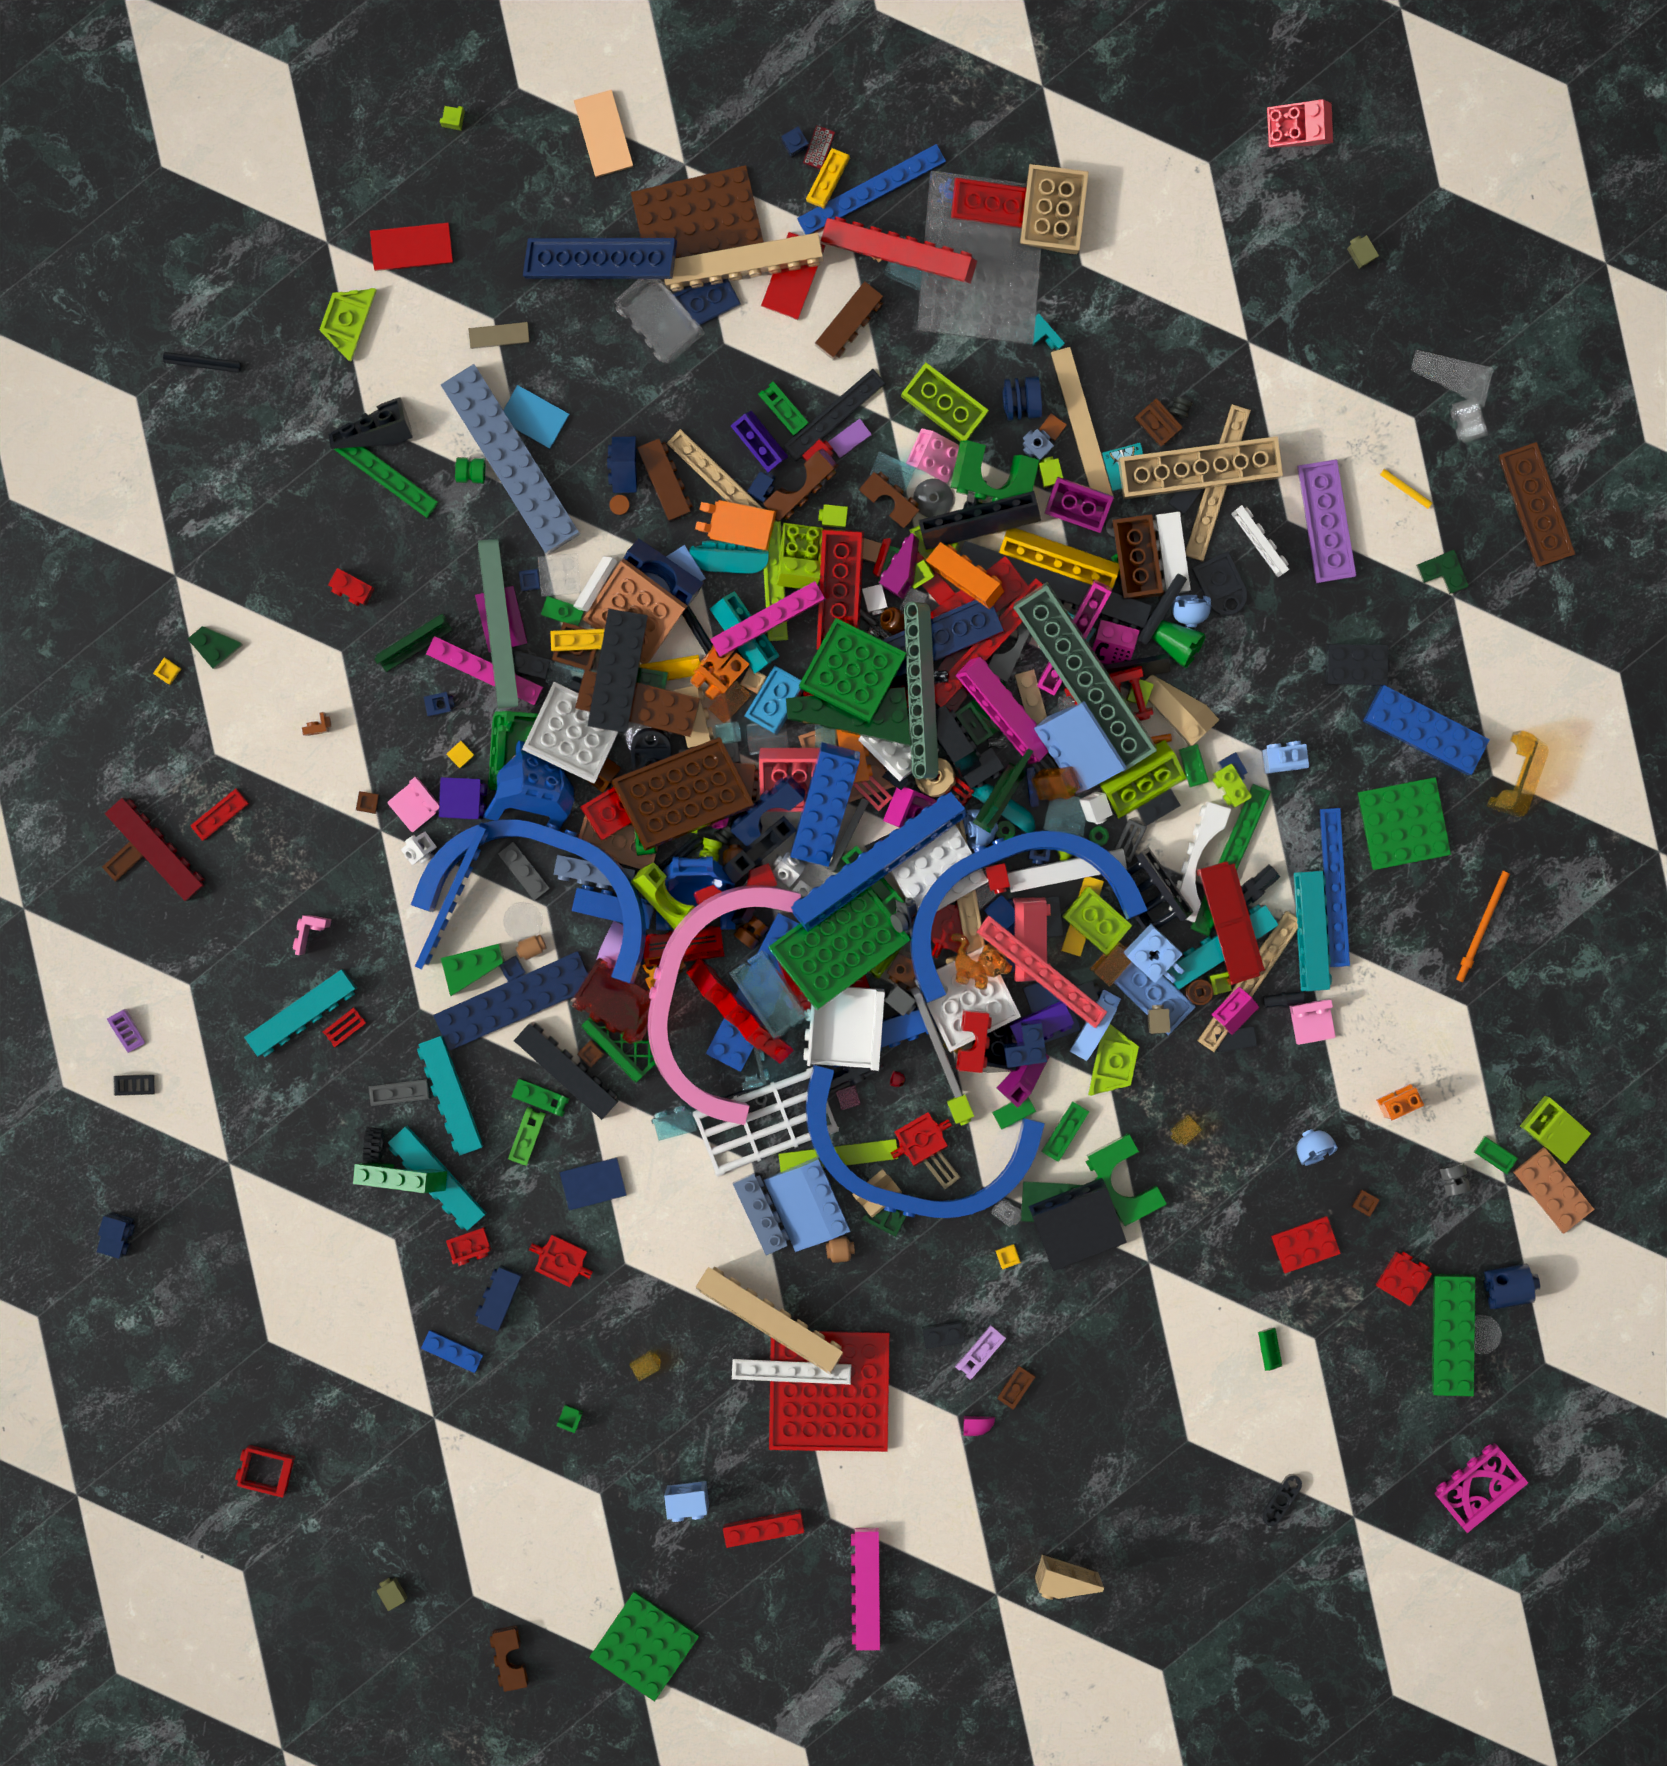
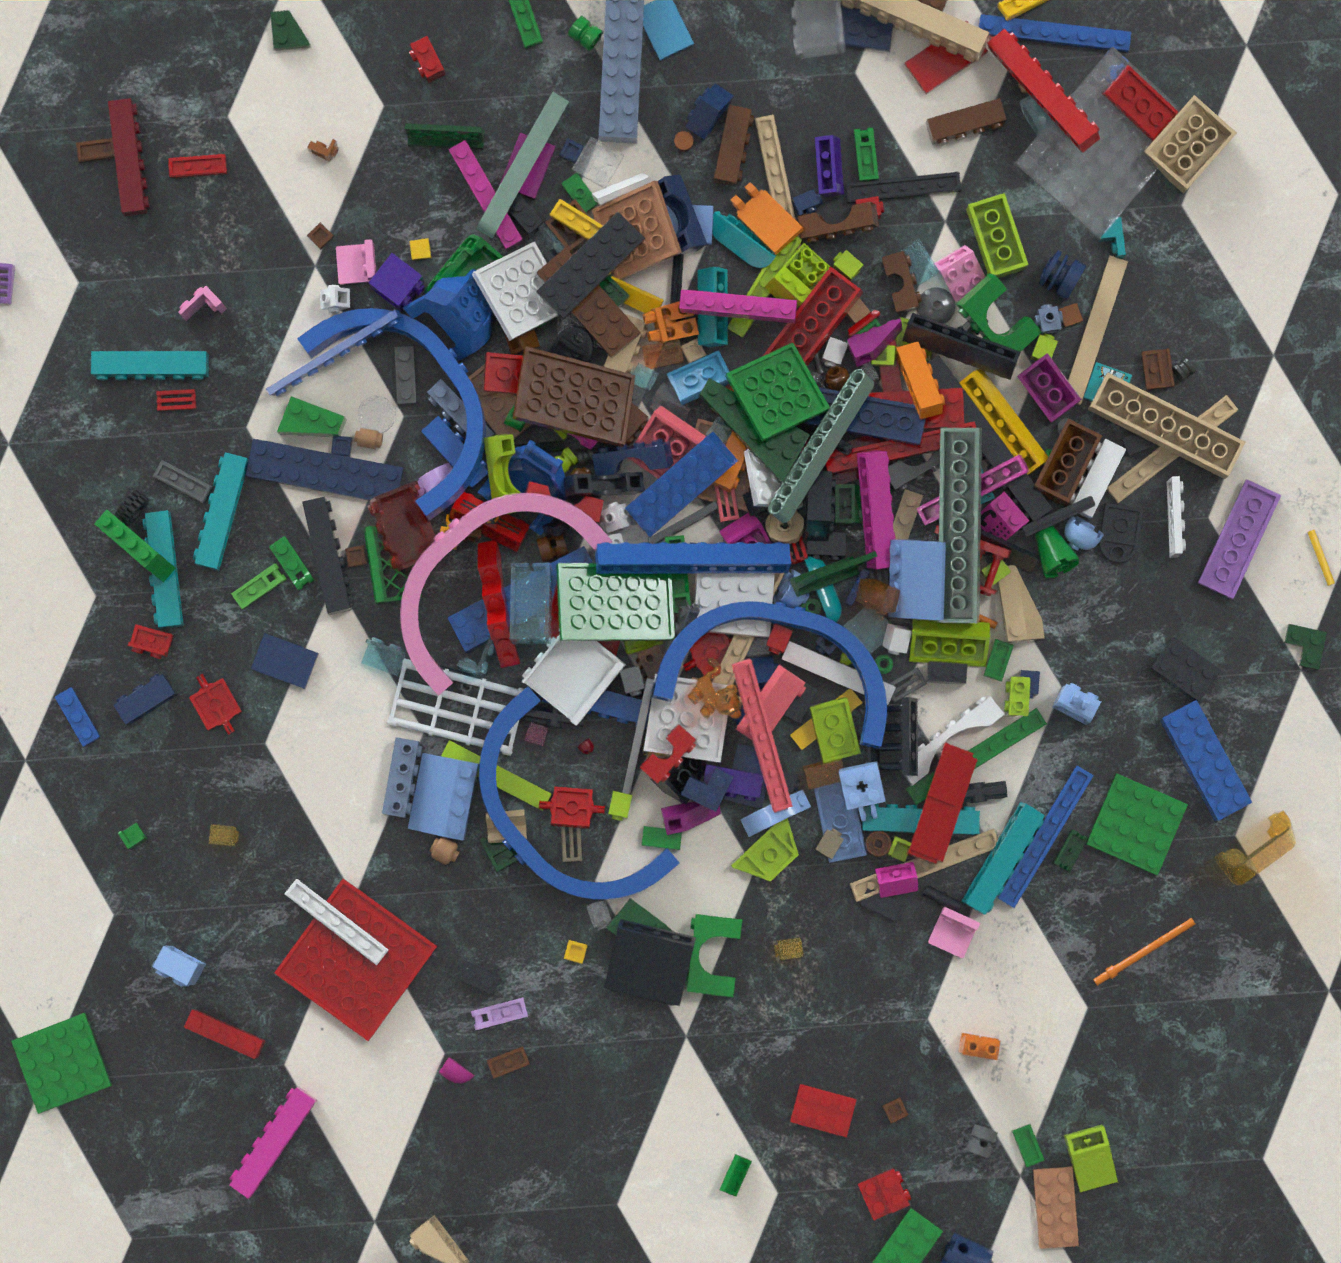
camera: 40 degrees right, 5 degrees down
yellow tile [153,657,181,685] -> none
dark blue brick [424,692,455,717] -> none
tan brick [696,1266,843,1375] -> none
medium lavender tile [828,419,872,458] -> none
dark grey tile [891,912,908,933] -> none
green plate [1041,1101,1089,1162] -> none
light blue cylinder [1297,1129,1338,1166] -> none
none -> dark green hinge [1052,829,1088,873]

